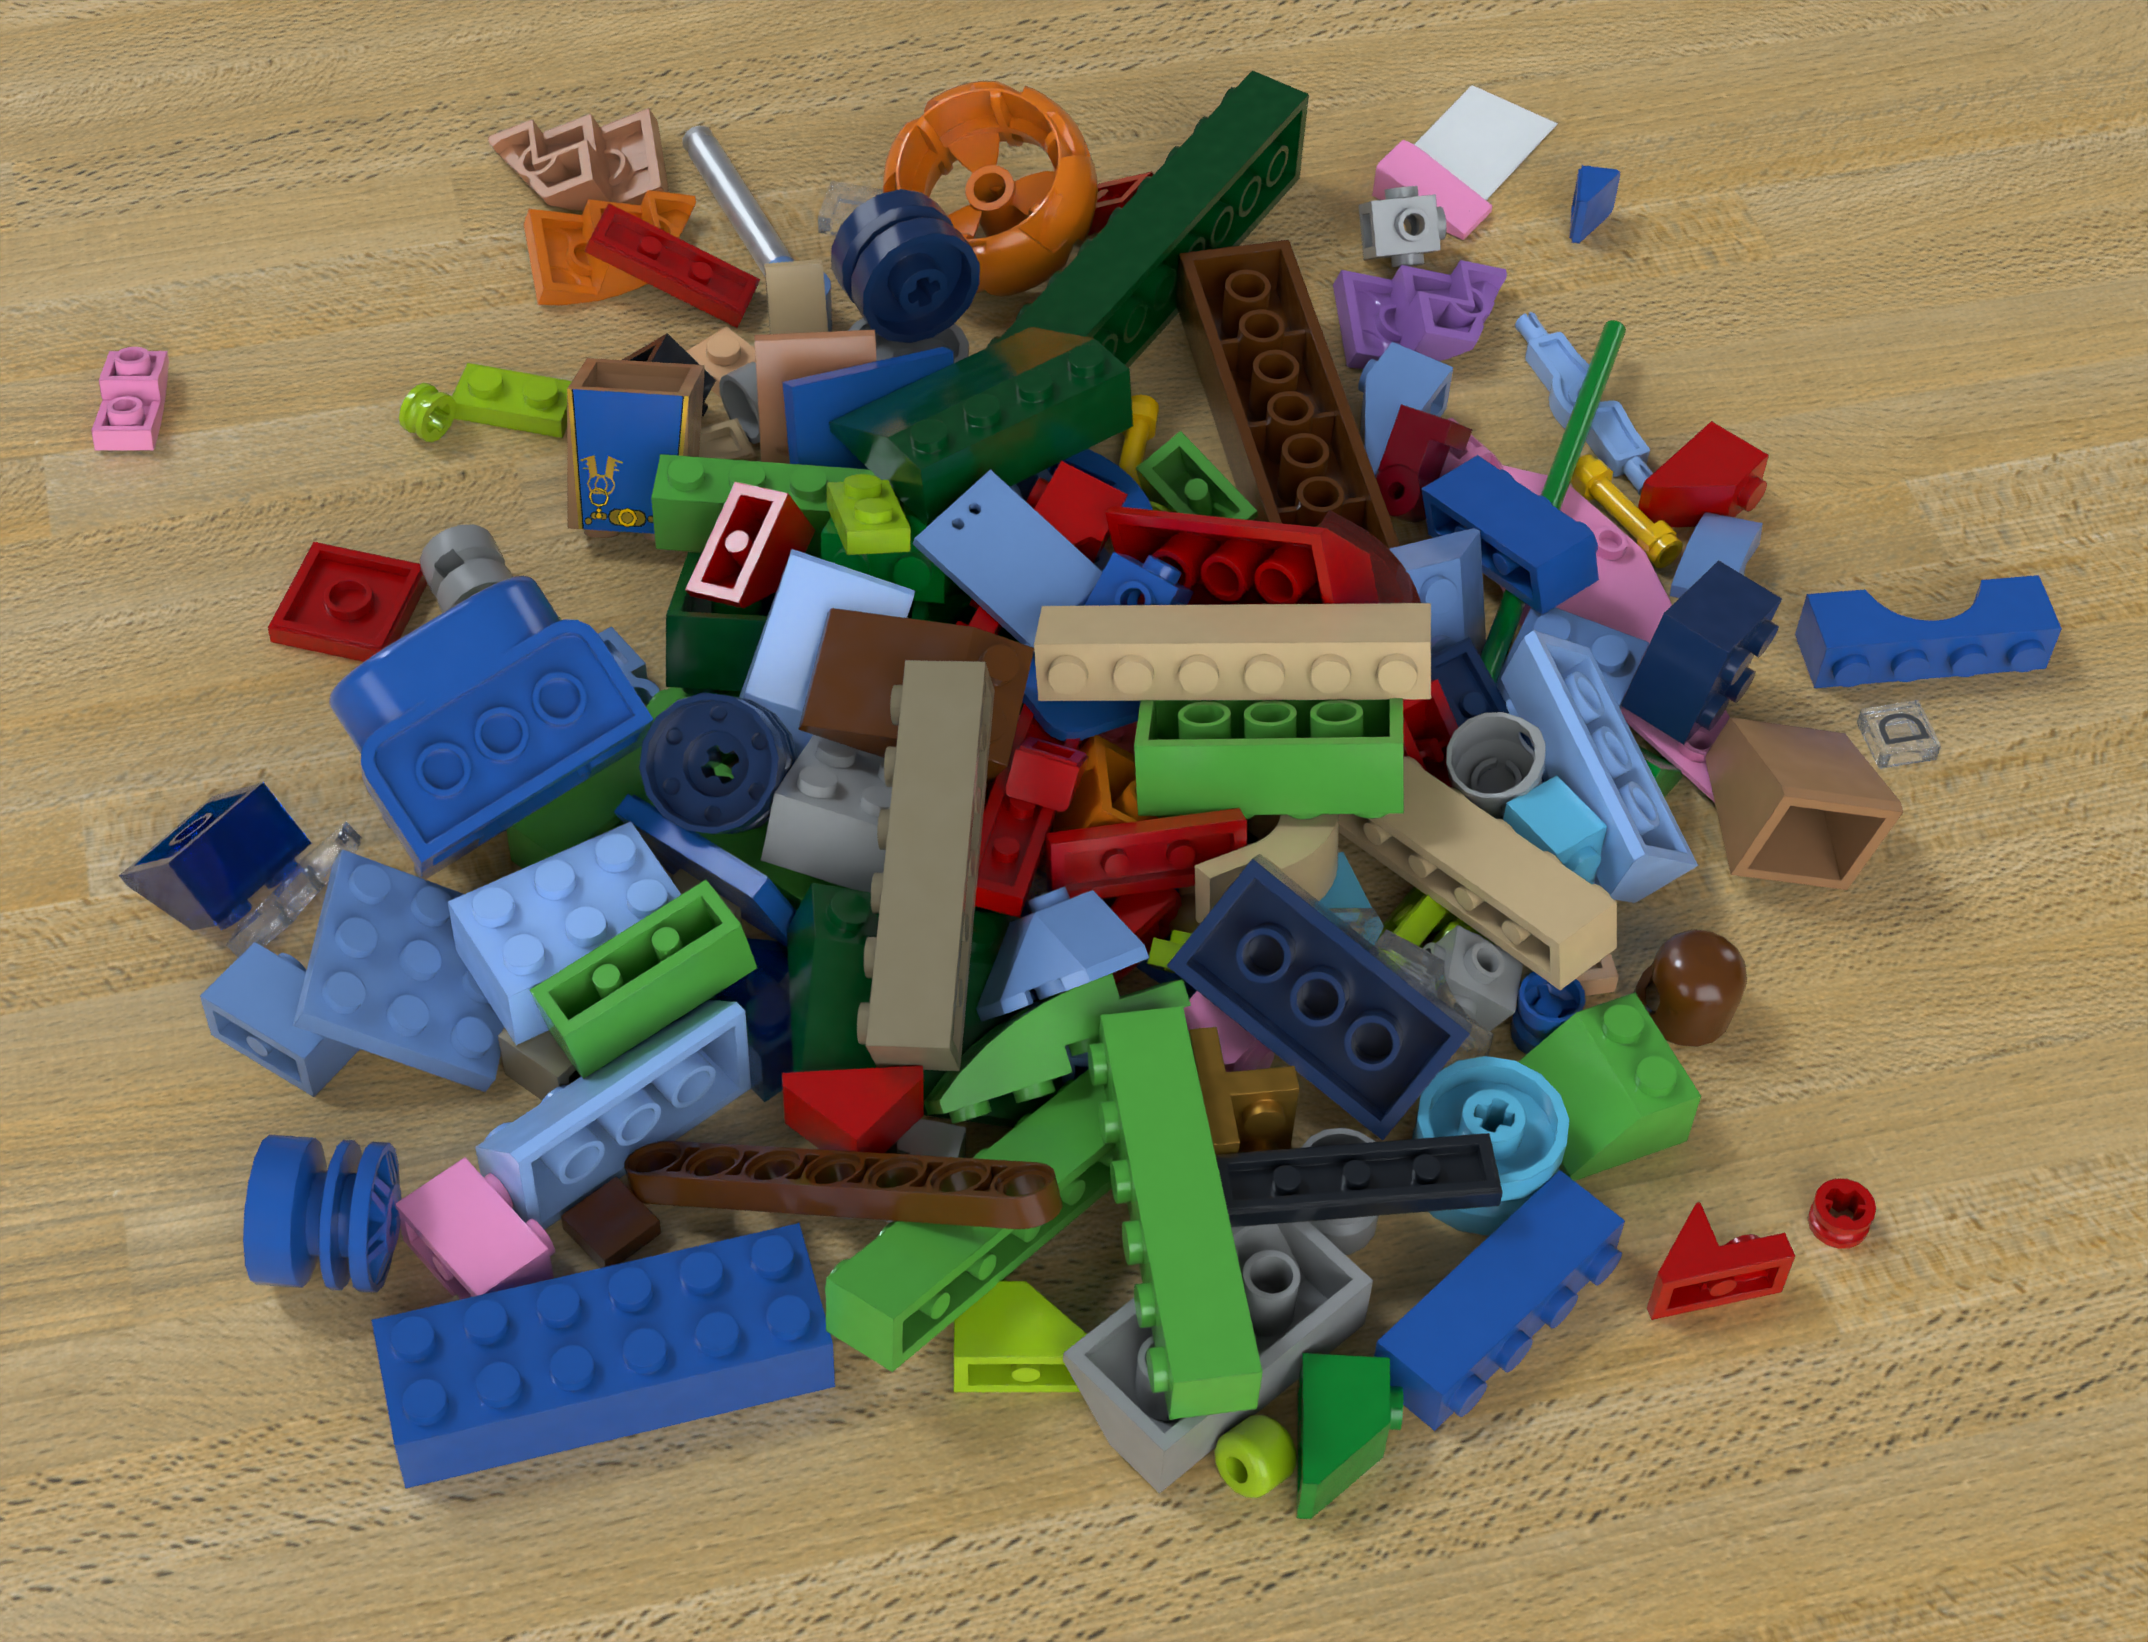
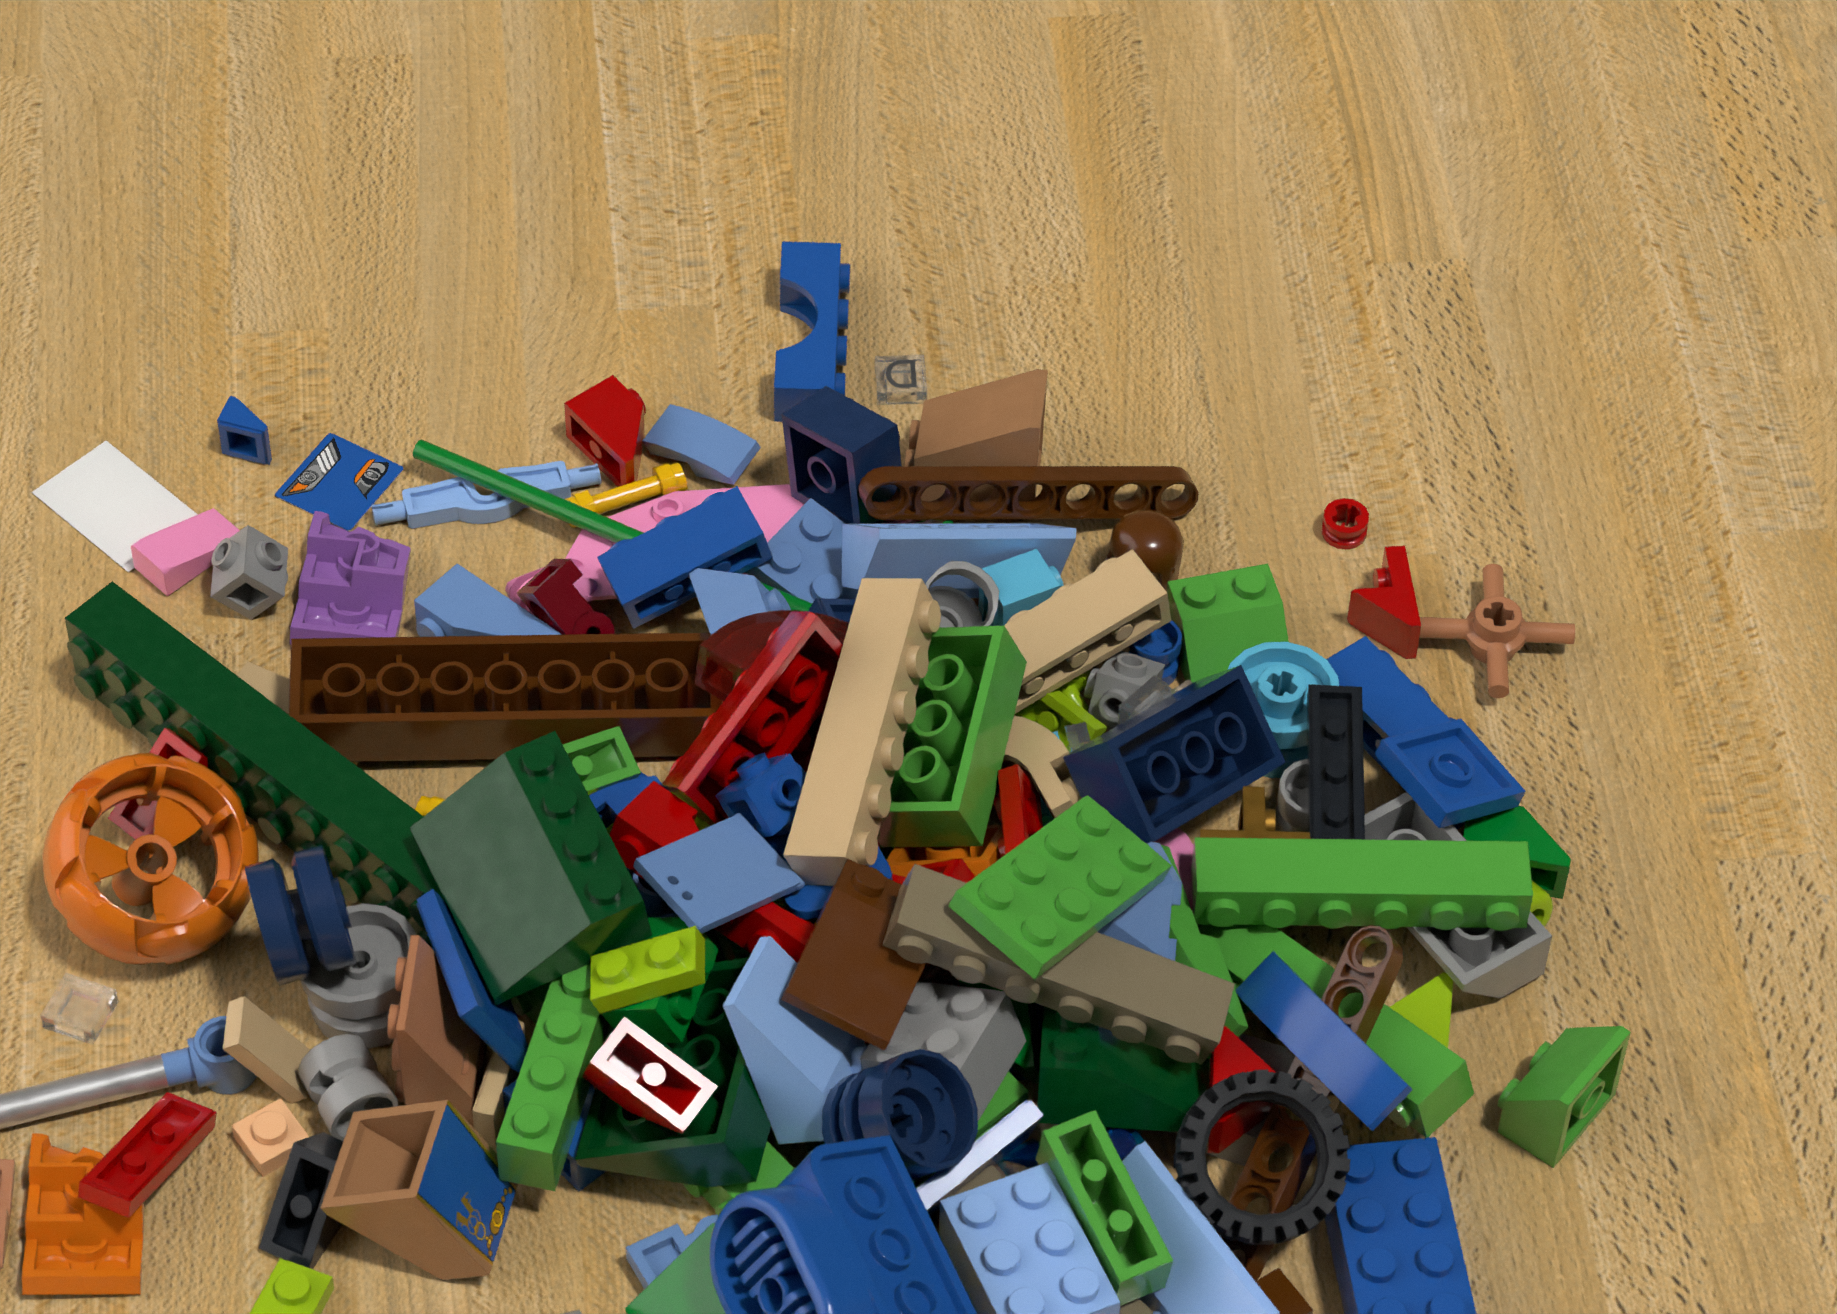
camera: 80 degrees left, 0 degrees up
none -> blue sticker [275,433,403,531]
none -> reddish brown beam [859,466,1199,520]
none -> bright green plate [949,795,1172,980]
none -> black tyre [1173,1070,1350,1245]
none -> blue slope [1236,951,1413,1131]
none -> blue plate [1374,719,1526,828]
none -> nougat bar [1419,564,1575,698]
none -> bright green slope [1497,1026,1631,1168]

